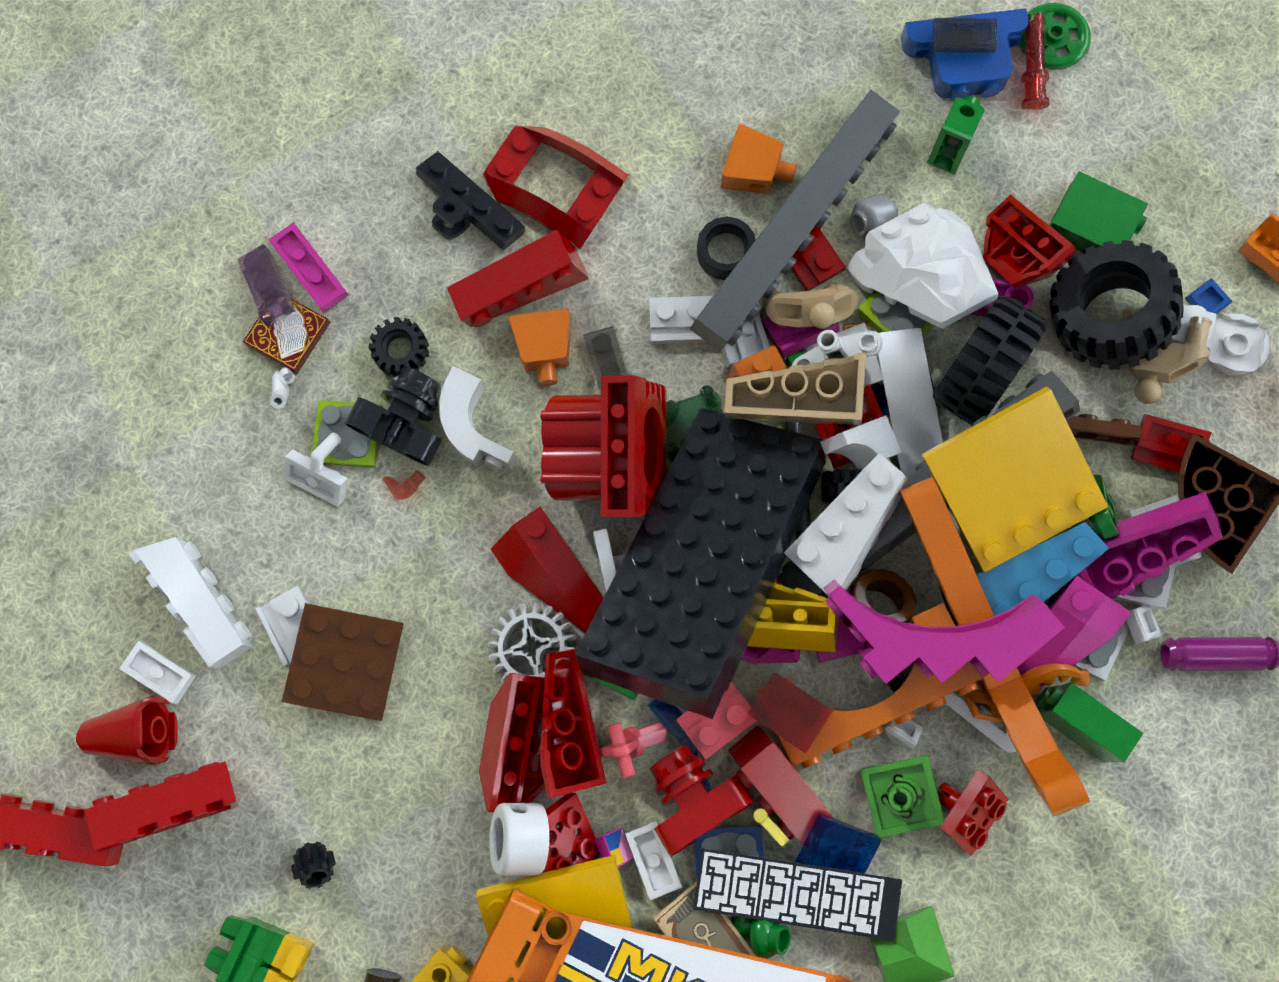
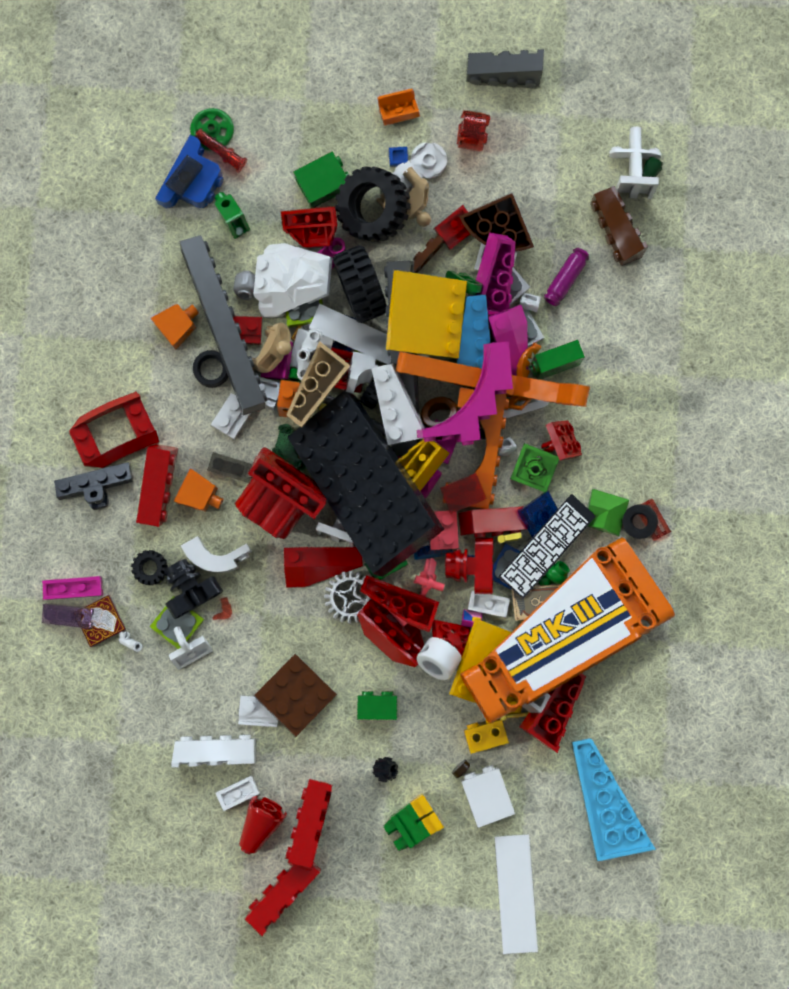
camera: 60 degrees left, 5 degrees up
none -> green brick [357,691,397,720]

